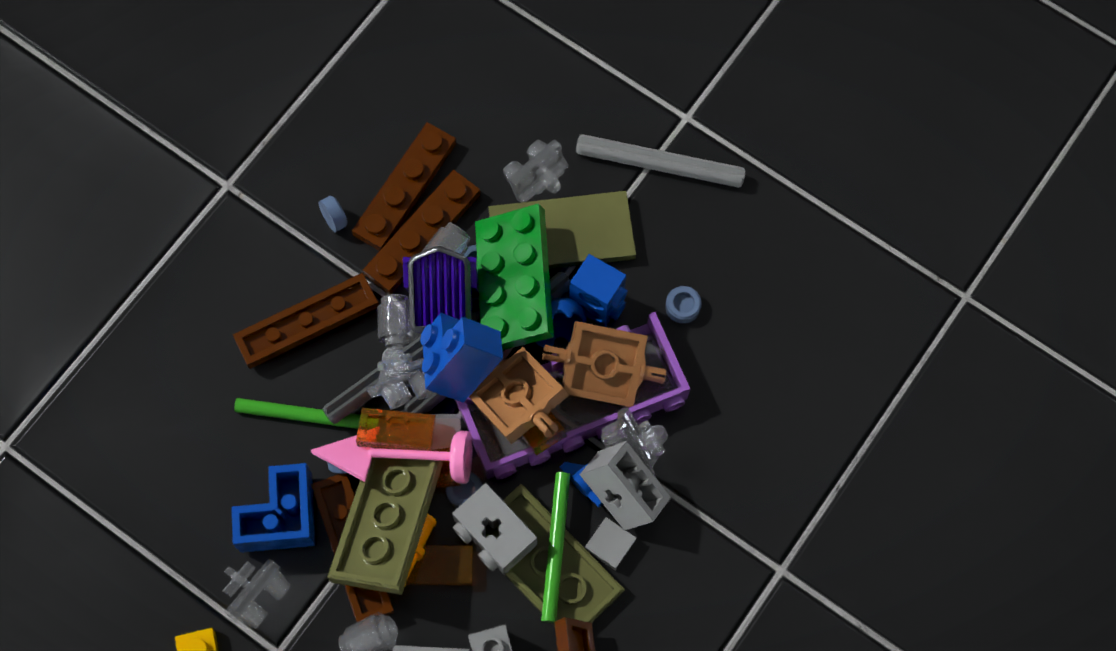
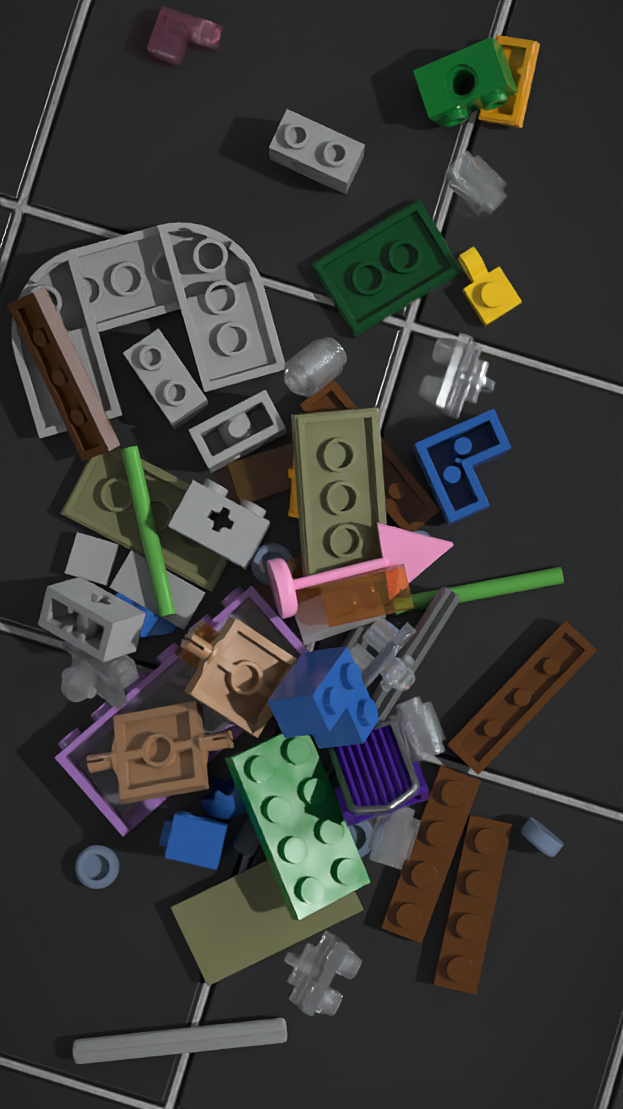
camera: 160 degrees right, 15 degrees up
none -> light grey tile [110,550,206,630]
none -> light grey brick [189,390,286,473]

